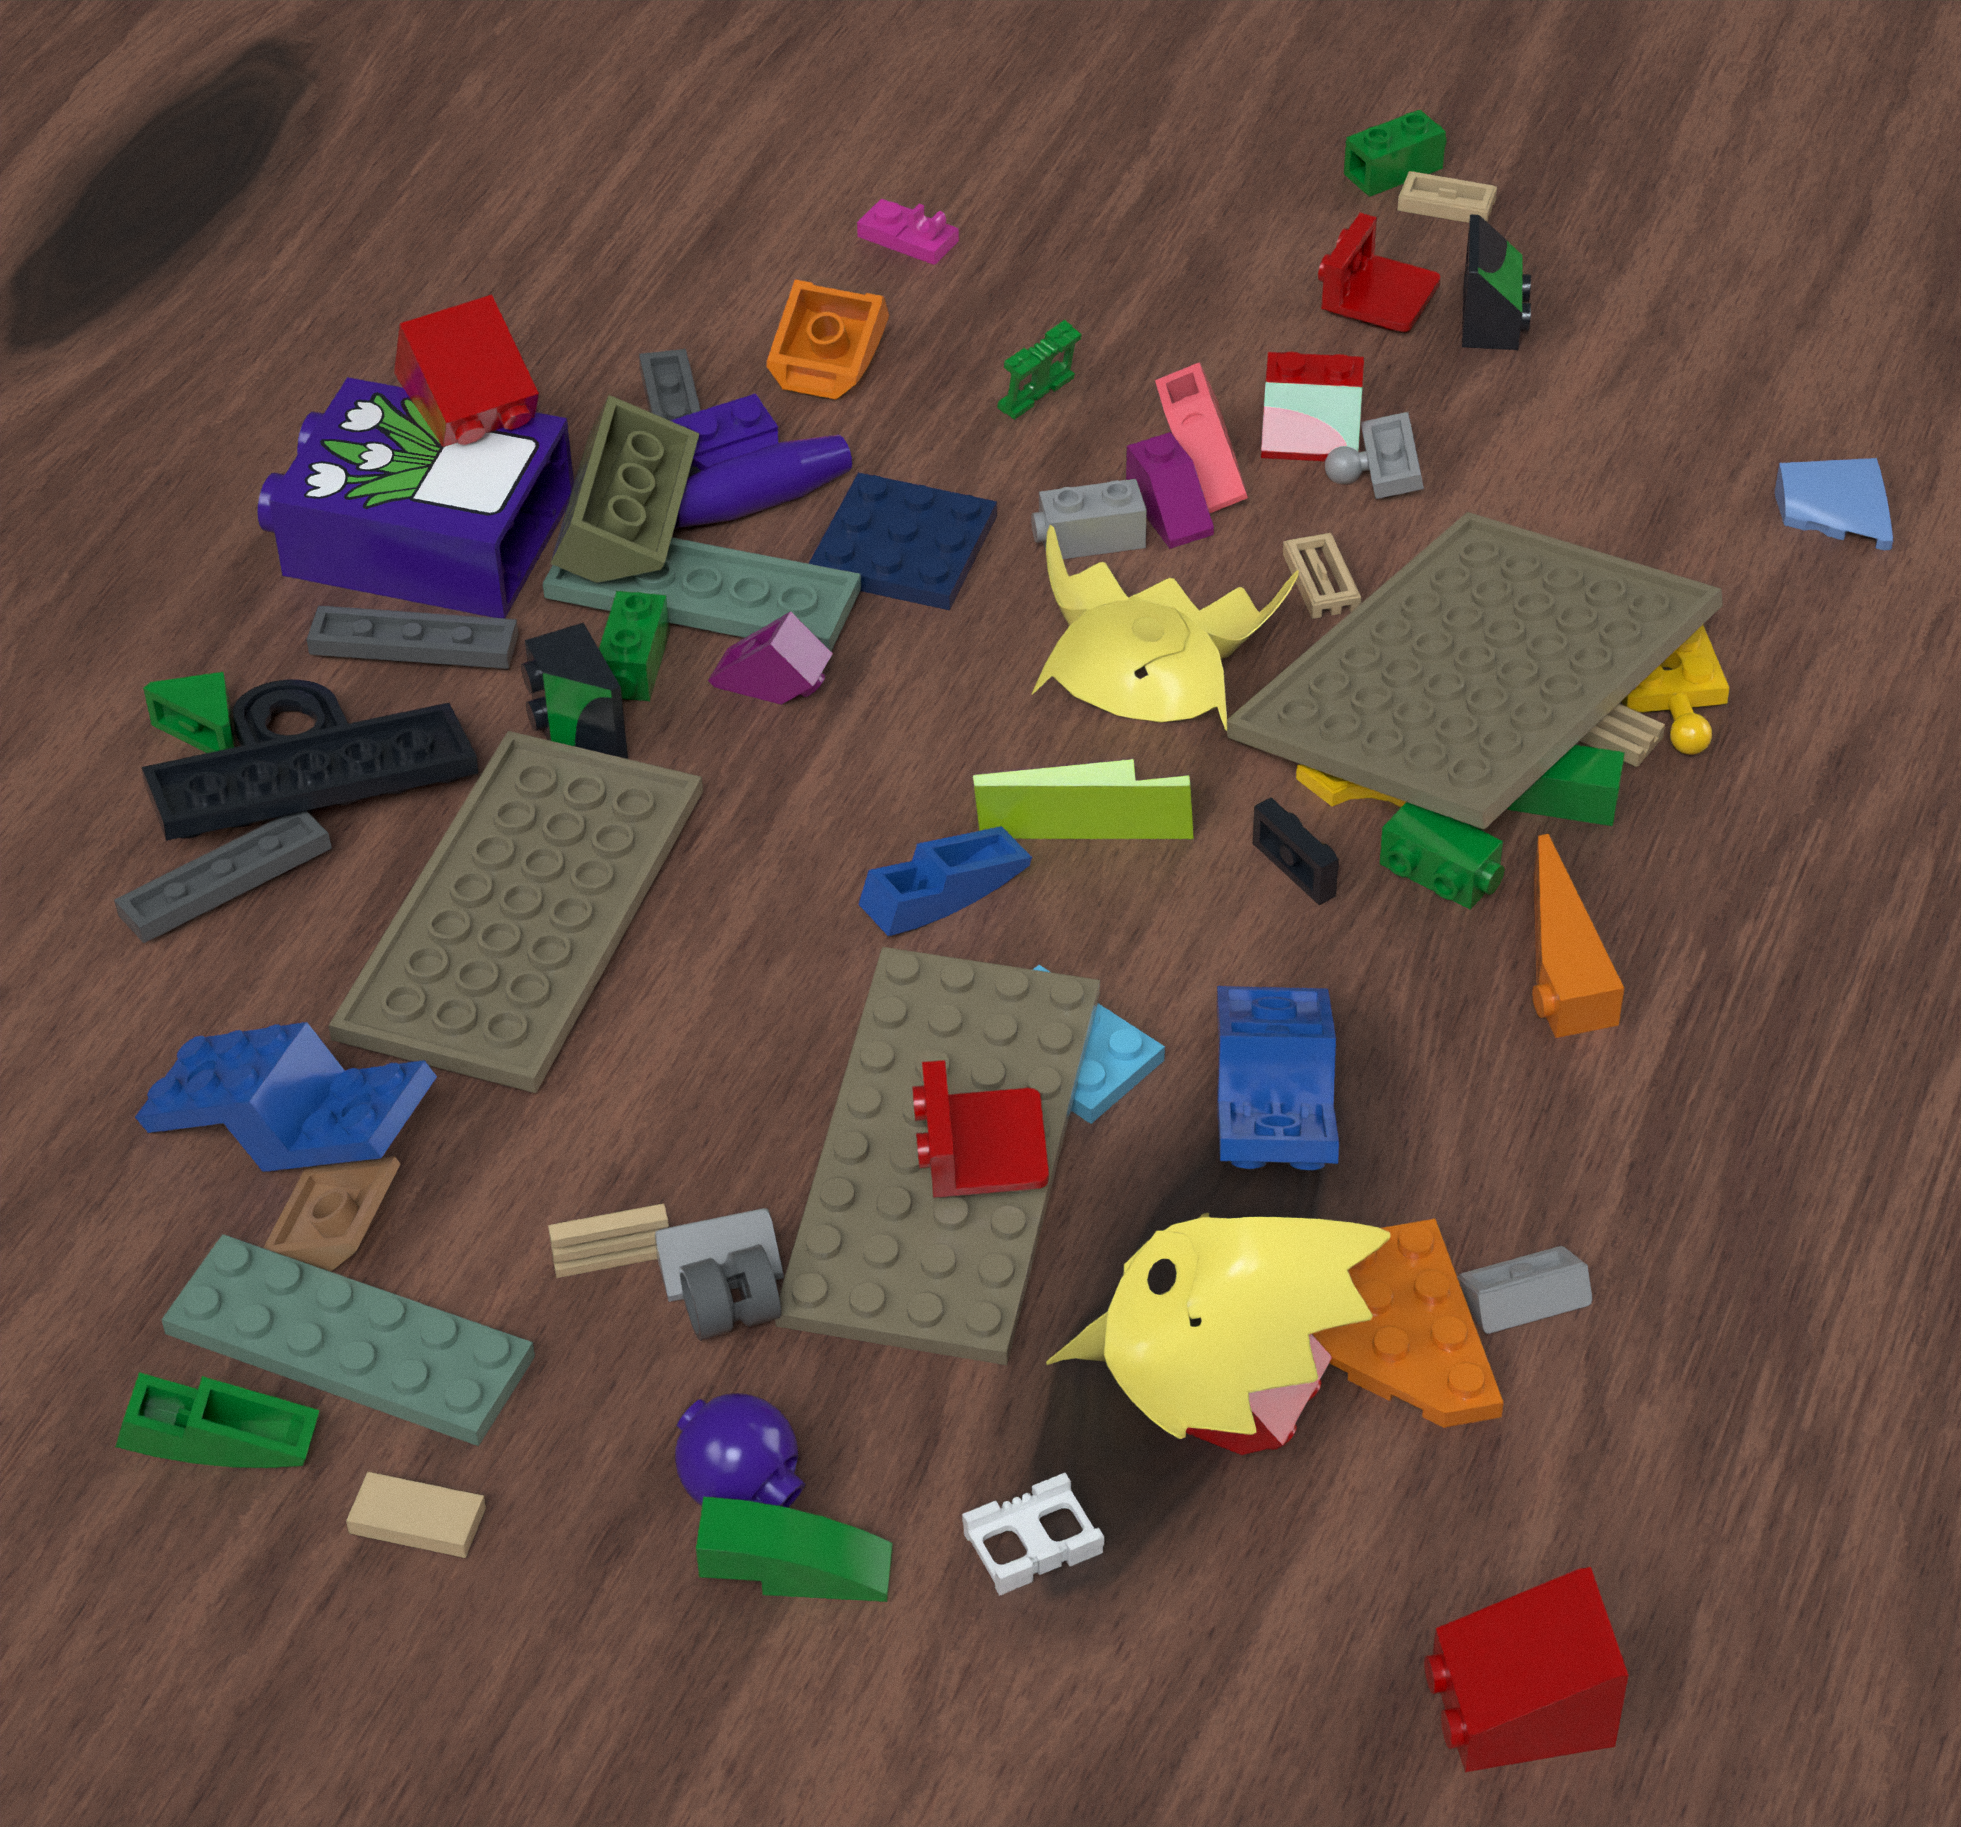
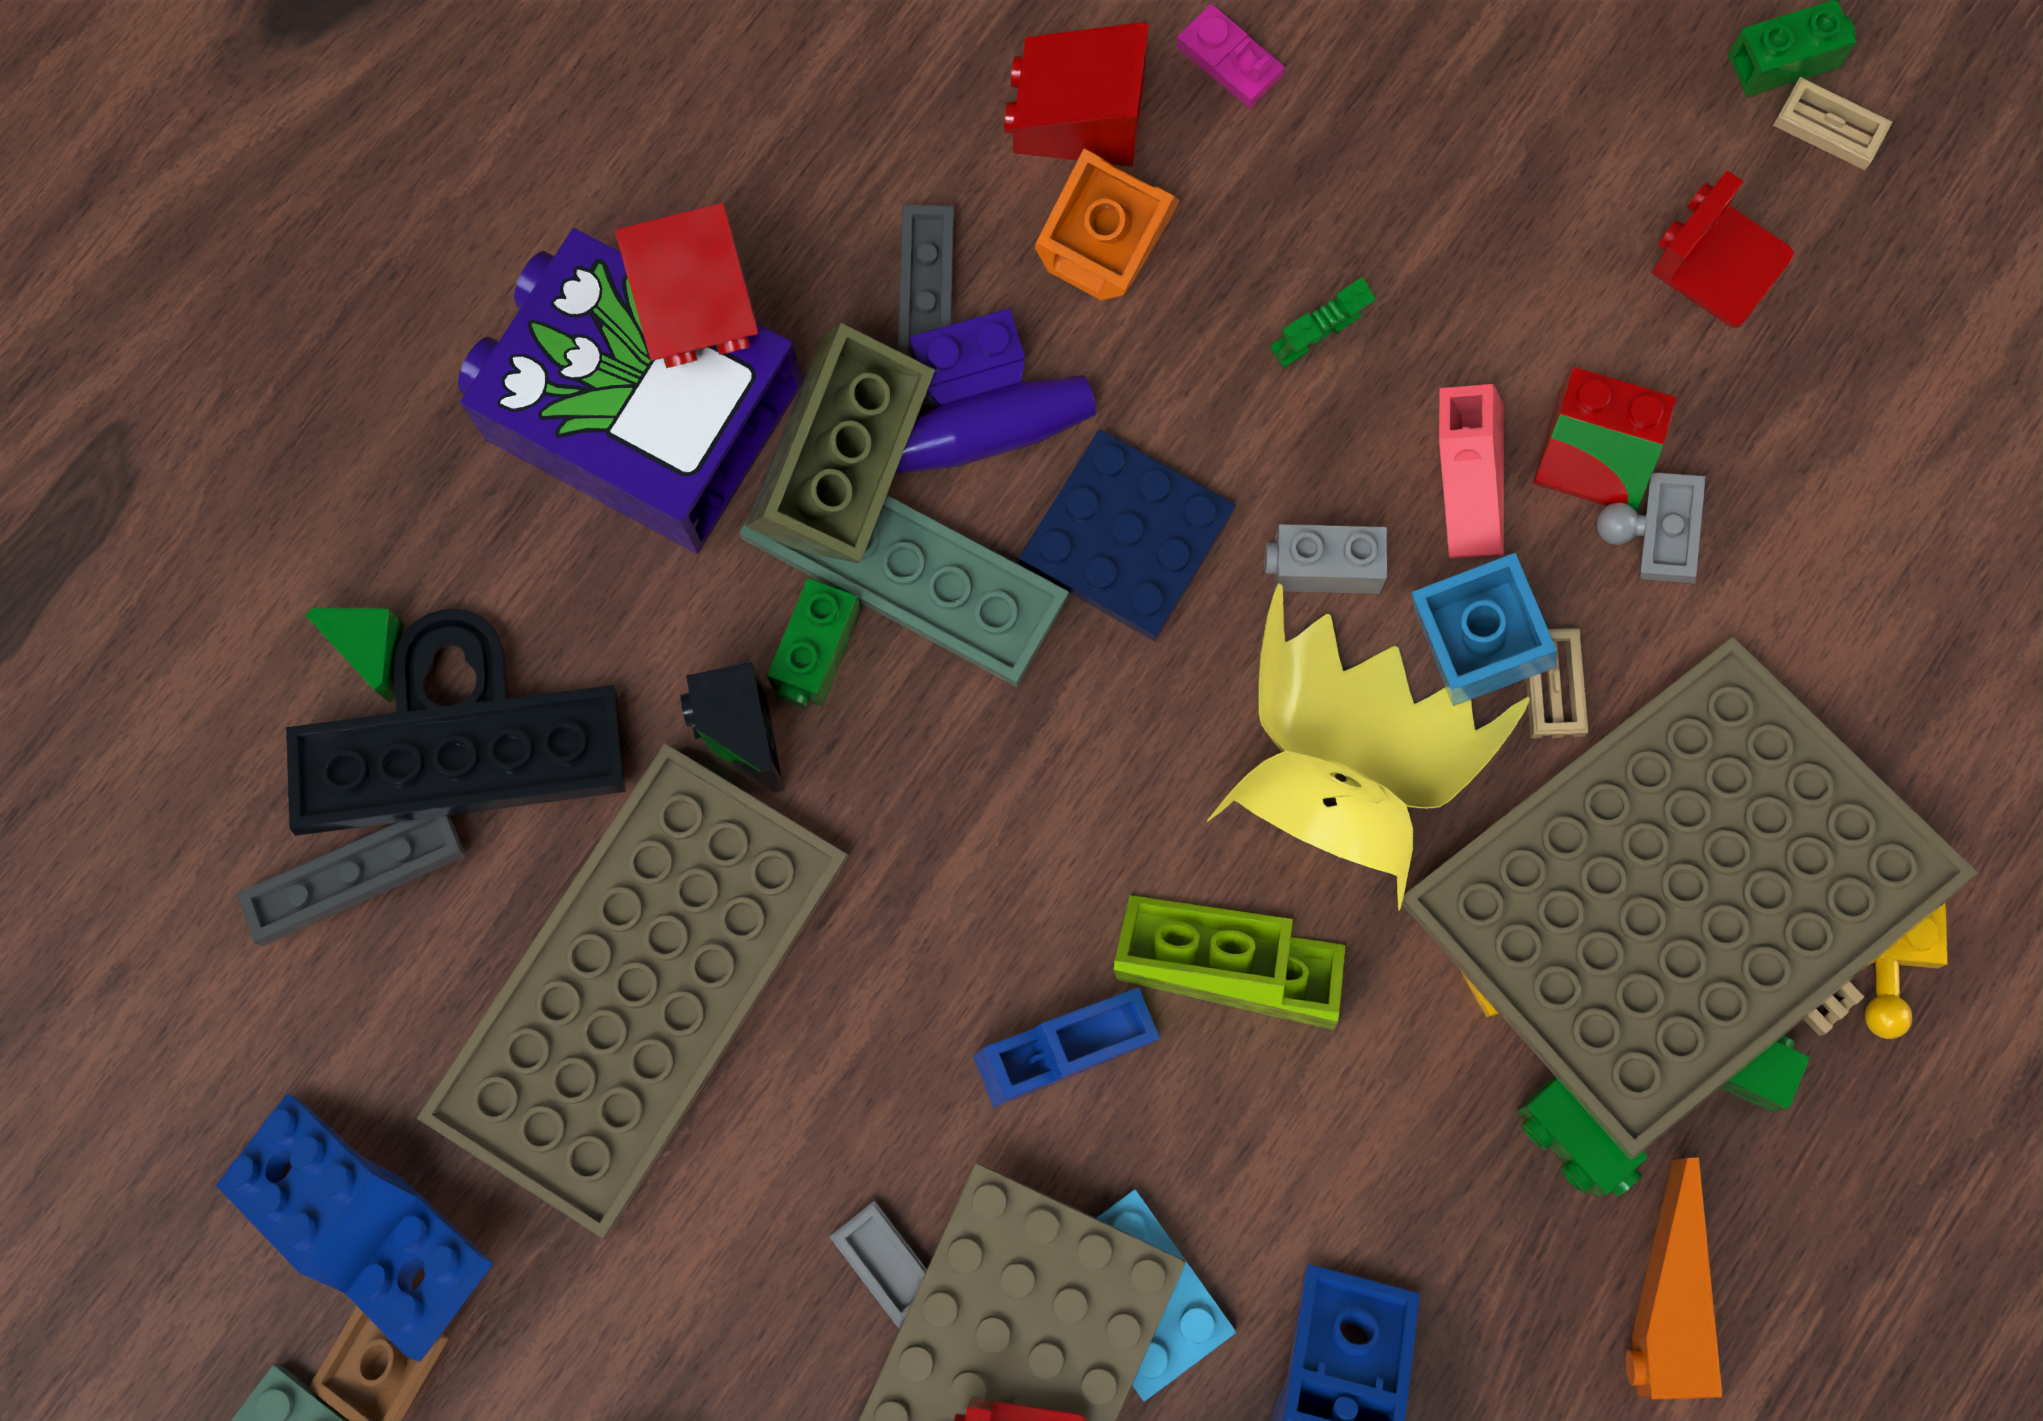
camera: 15 degrees right, 30 degrees up
dark grey plate [307,605,519,669] -> none
magenta slope [708,611,833,705] -> none
magenta slope [1126,432,1214,549] -> none
black plate [1252,797,1339,906] -> none
black slope [1462,214,1531,350] -> none
none -> light grey tile [830,1201,927,1329]
none -> red slope [1004,22,1149,167]
none -> dark azure brick [1411,553,1557,706]

